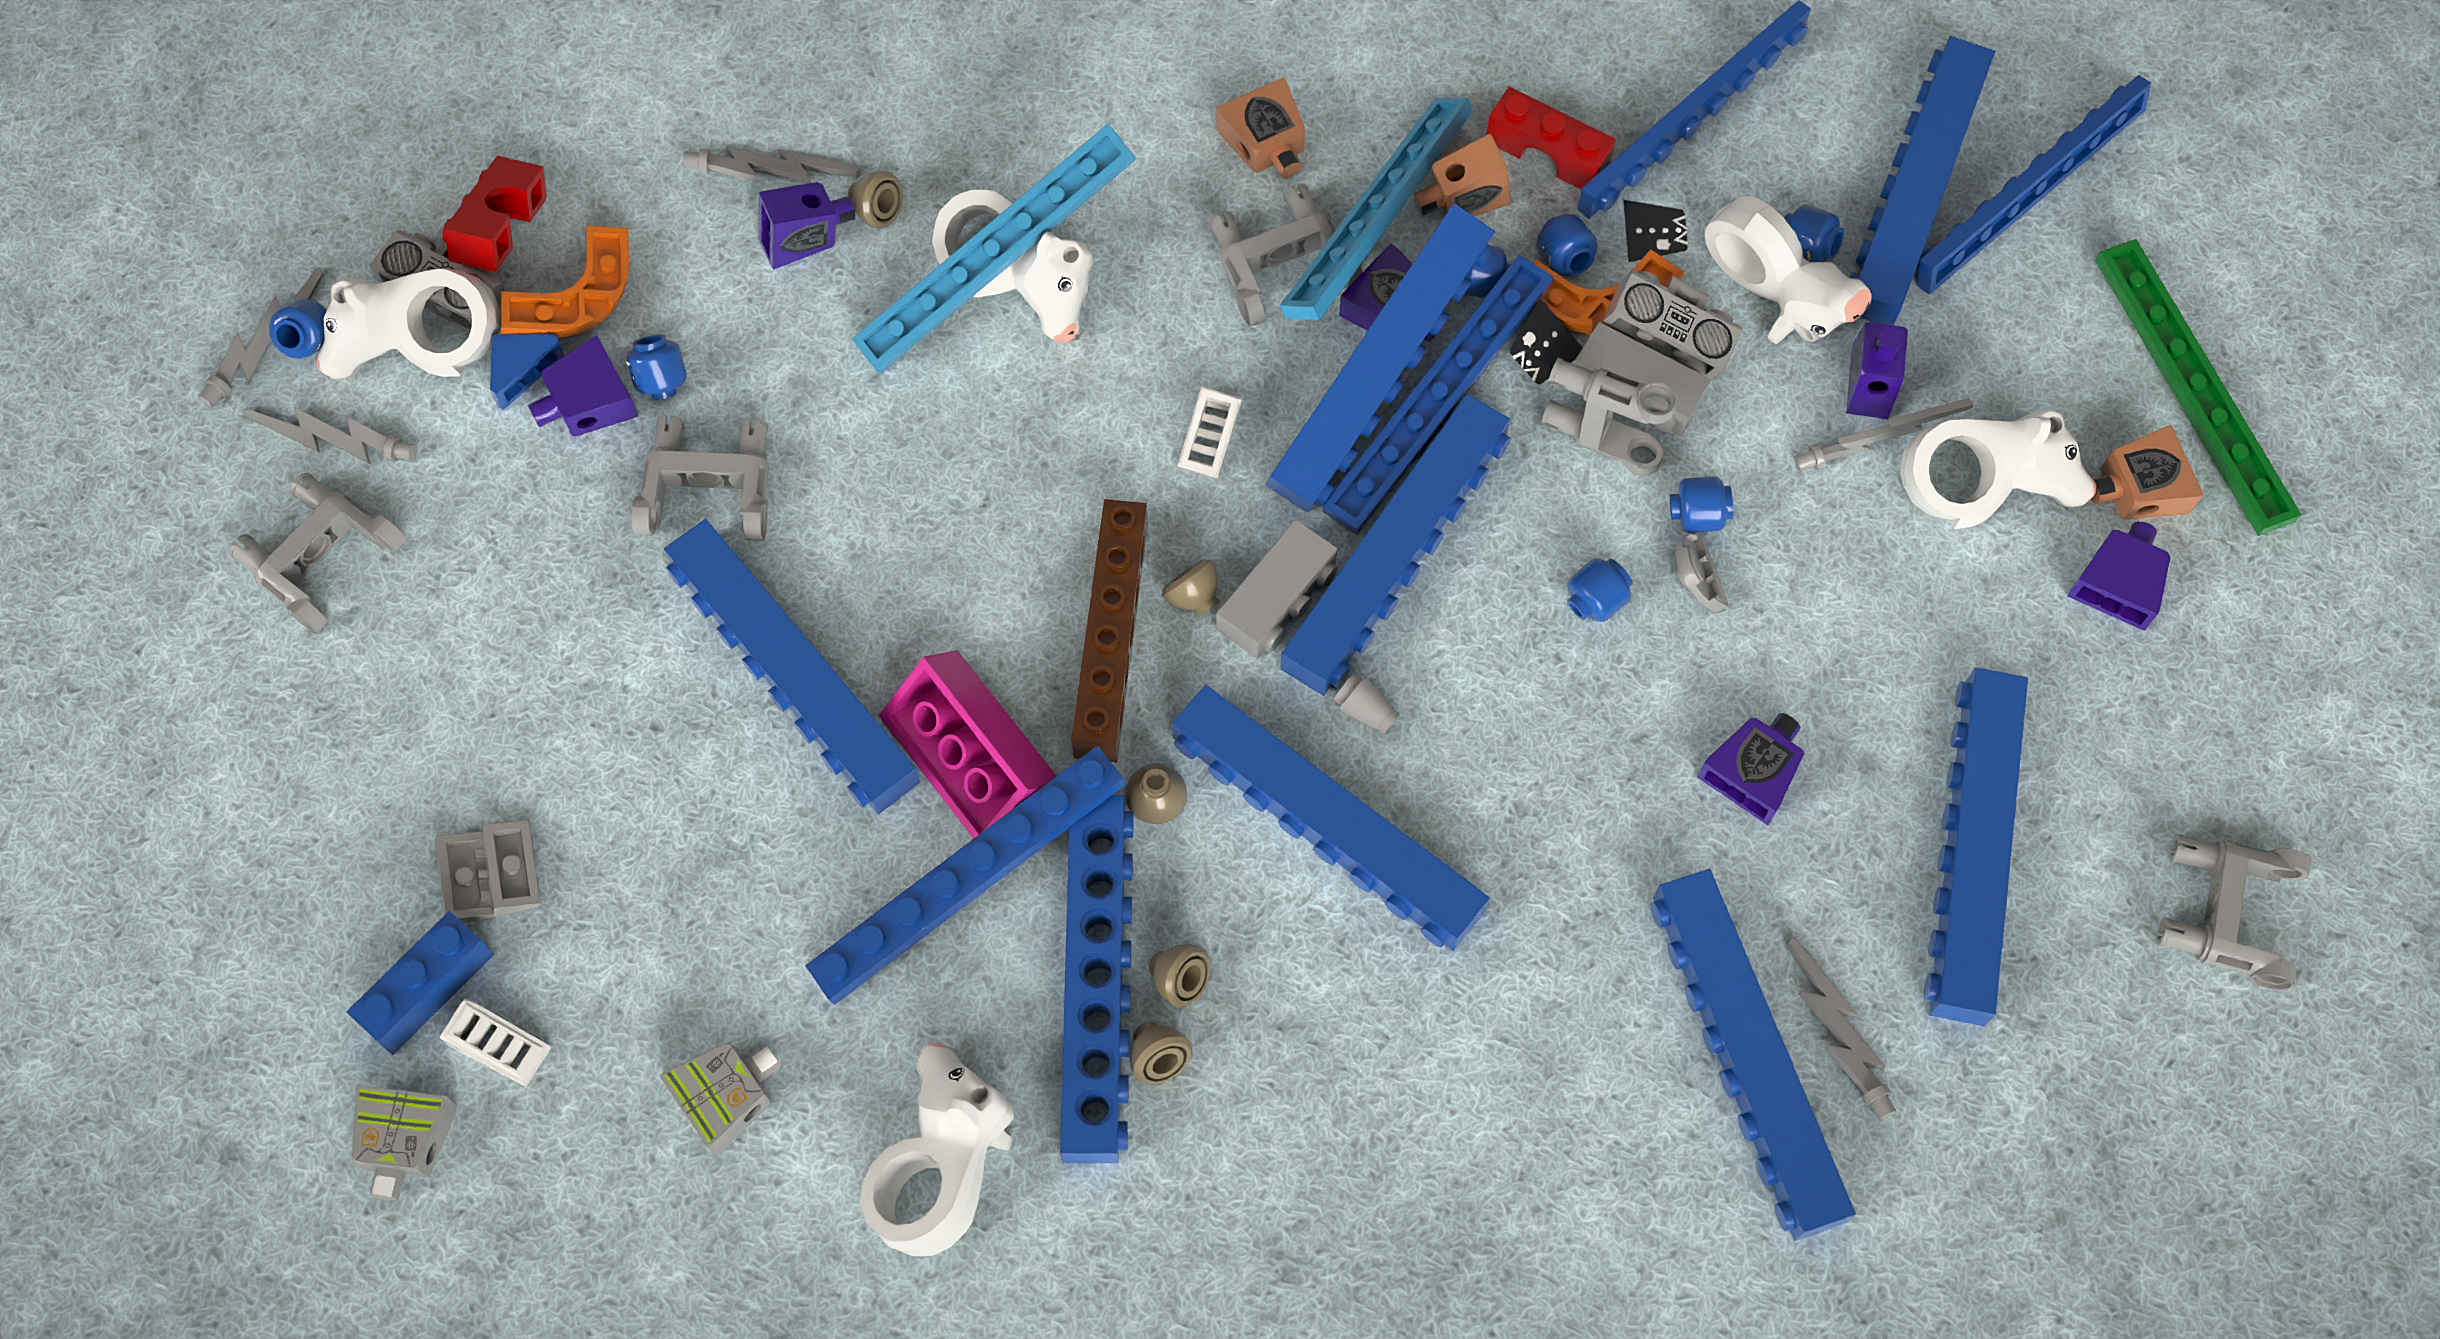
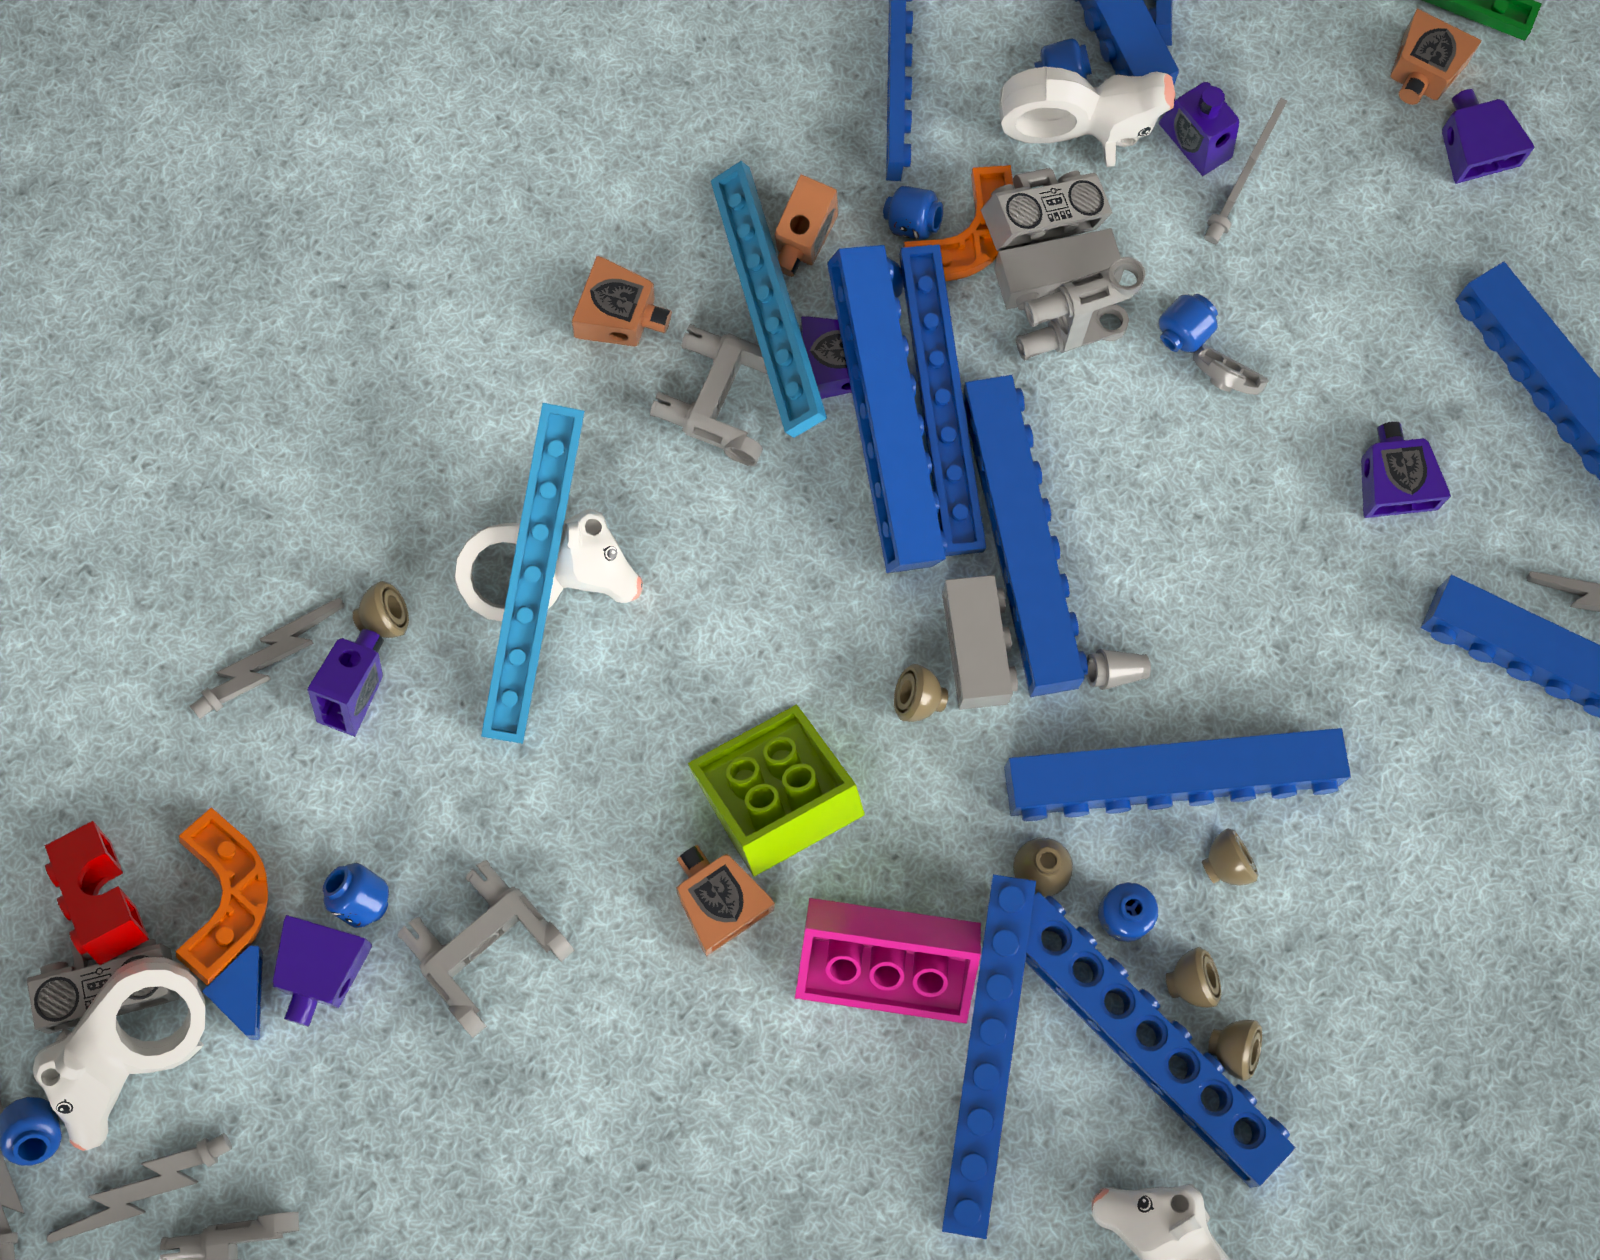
camera: 50 degrees left, 5 degrees up
blue brick [663,519,920,815] -> none
reddish brown brick [1071,499,1148,763] -> none
white slope [1177,386,1242,479] -> none
red arch [1486,86,1616,190] -> none
black sticker [1509,298,1583,385] -> none
blue head [1567,558,1633,622] -> none
black sticker [1623,200,1688,263] -> none
white animal [1900,408,2096,529] -> none
none -> nougat torso [676,845,775,957]
none -> lime slope [688,704,865,877]
none -> blue head [1098,882,1158,942]
none -> dark tan brick [1202,828,1259,886]

